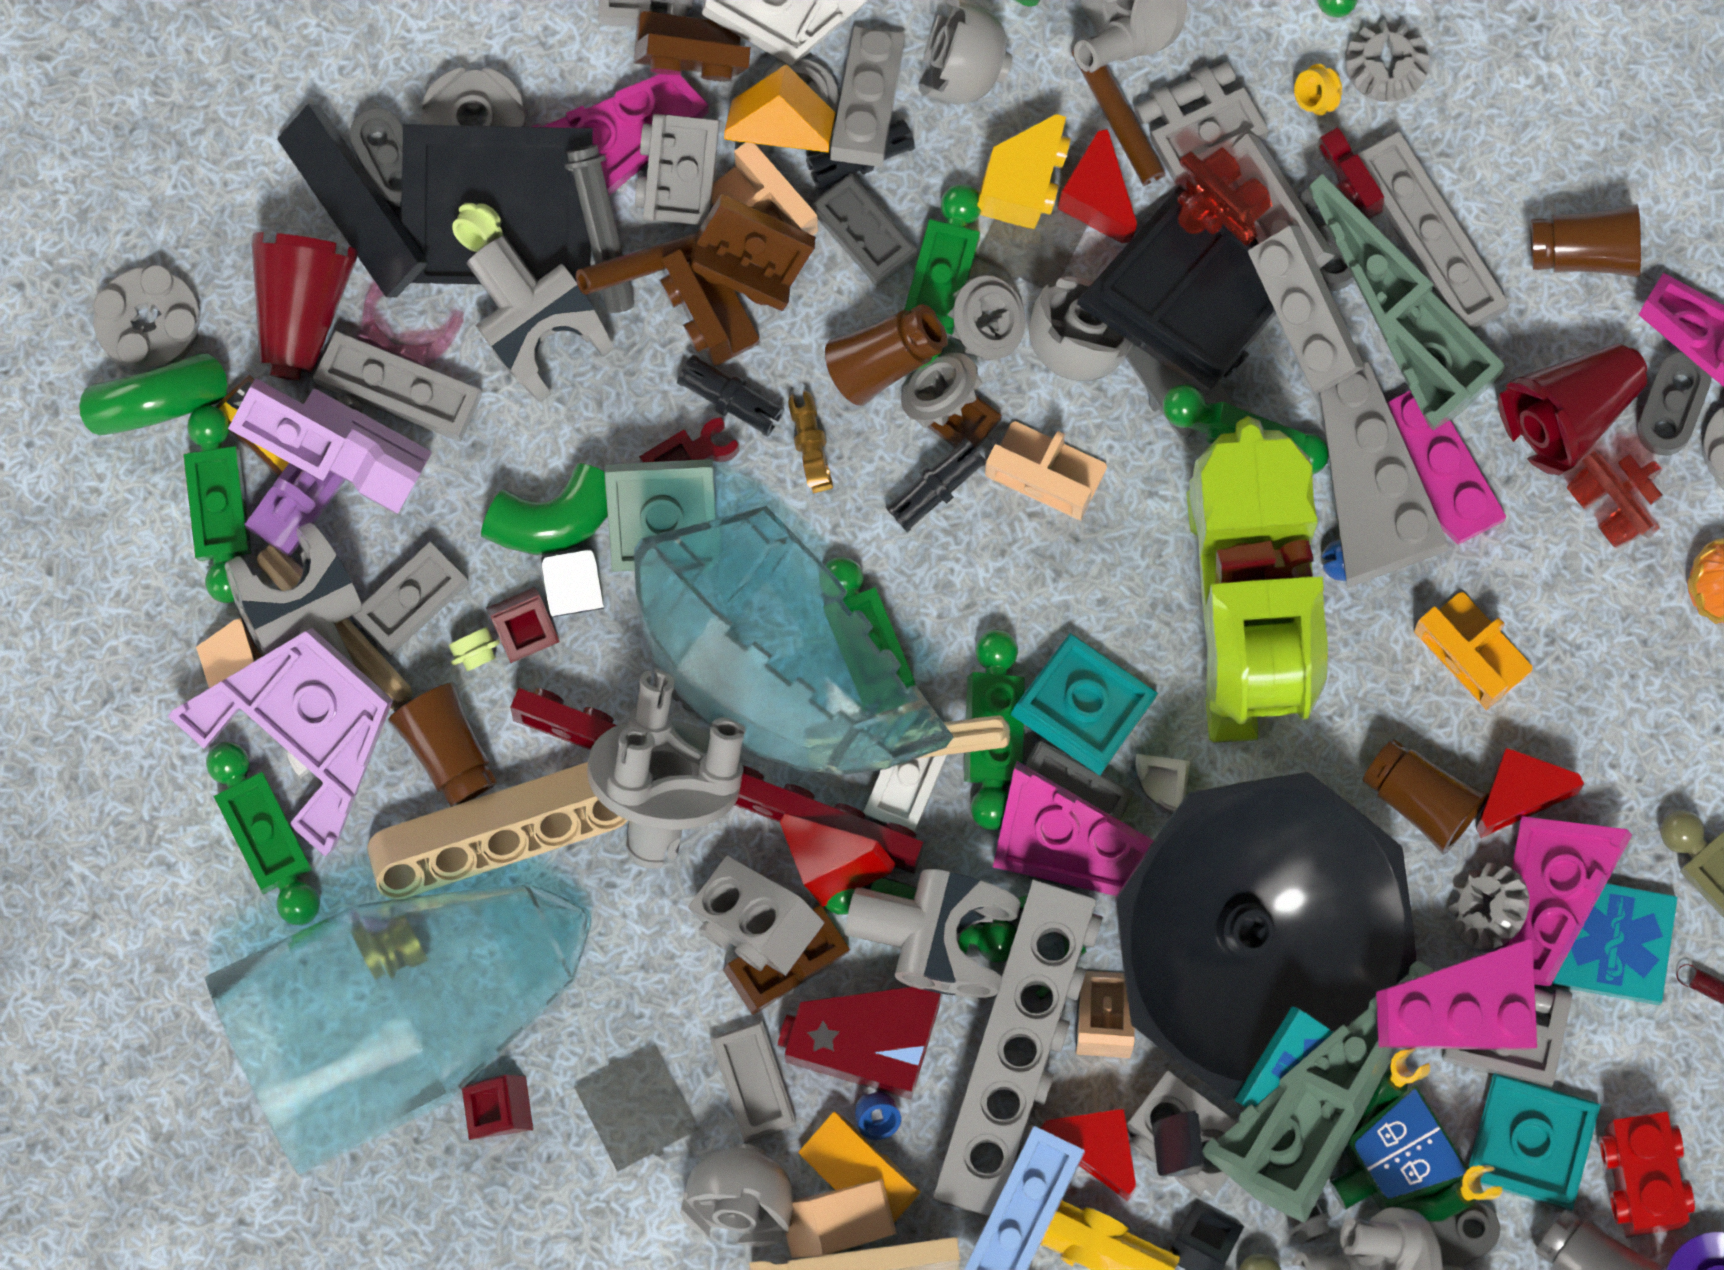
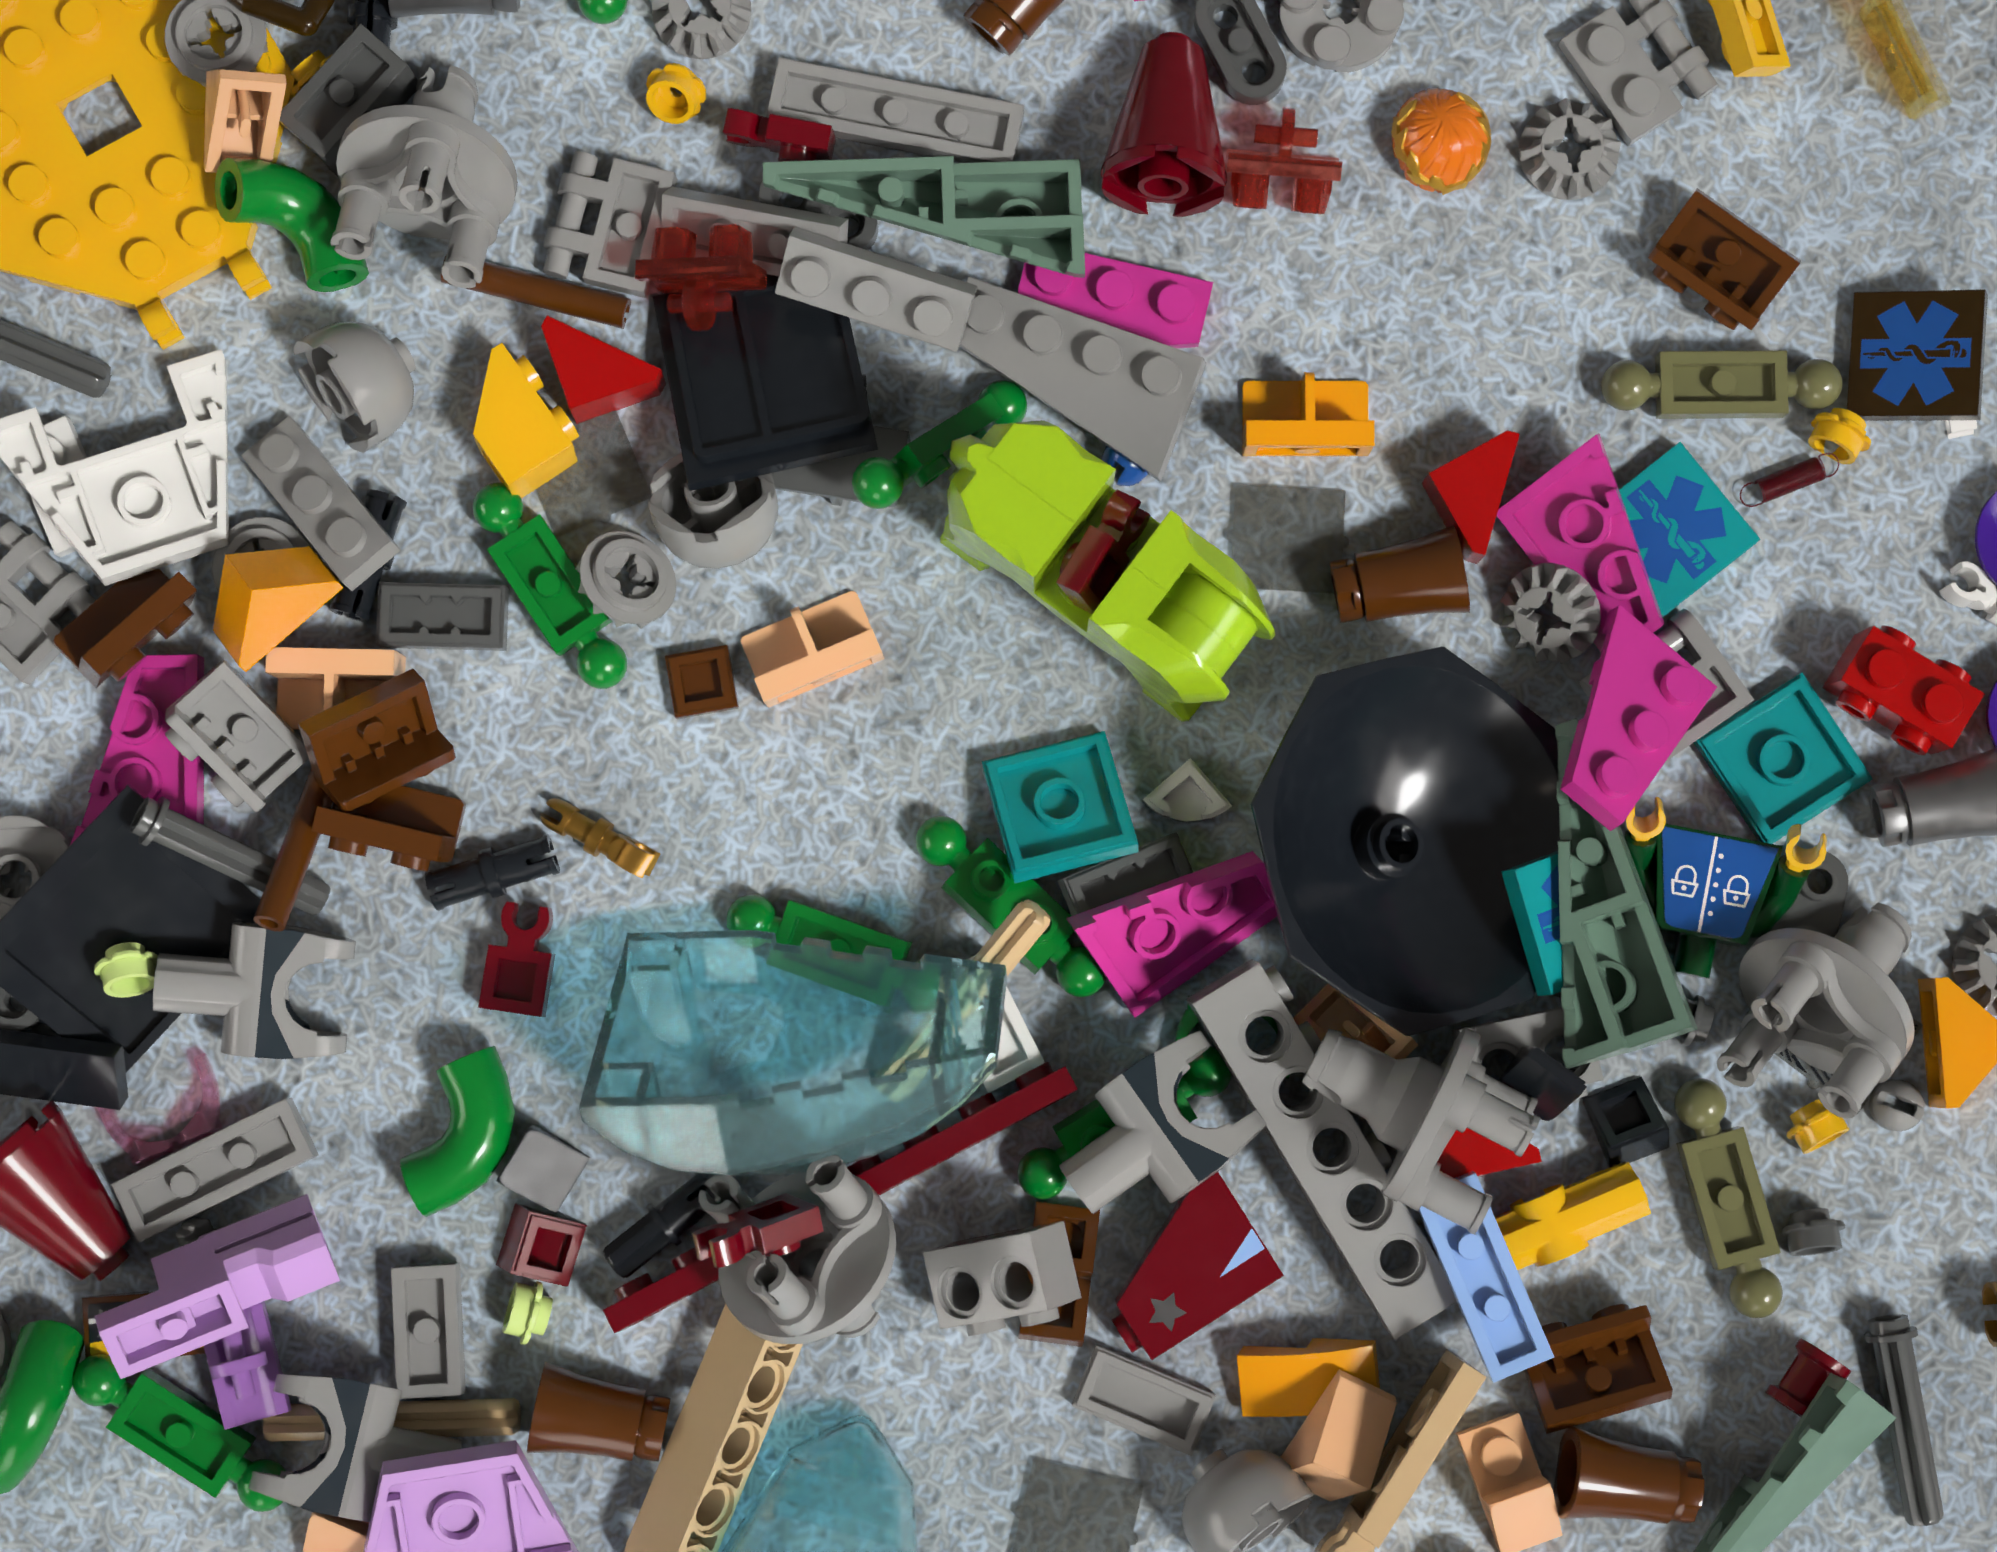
camera: 45 degrees left, 10 degrees up
sand green plate [605,459,719,572] -> none
red slope [780,813,895,907] -> none
reddish brown plant [825,304,948,406] -> none
blue hinge [855,1091,901,1140] -> none
black pin [885,437,986,533] -> none
light grey gear [901,352,982,428] -> none
none -> black axle [603,1170,716,1278]
none -> dark red plate [692,1193,824,1268]
none -> clear smoke piece [1226,484,1349,594]
none -> light grey piece [1302,1027,1540,1235]

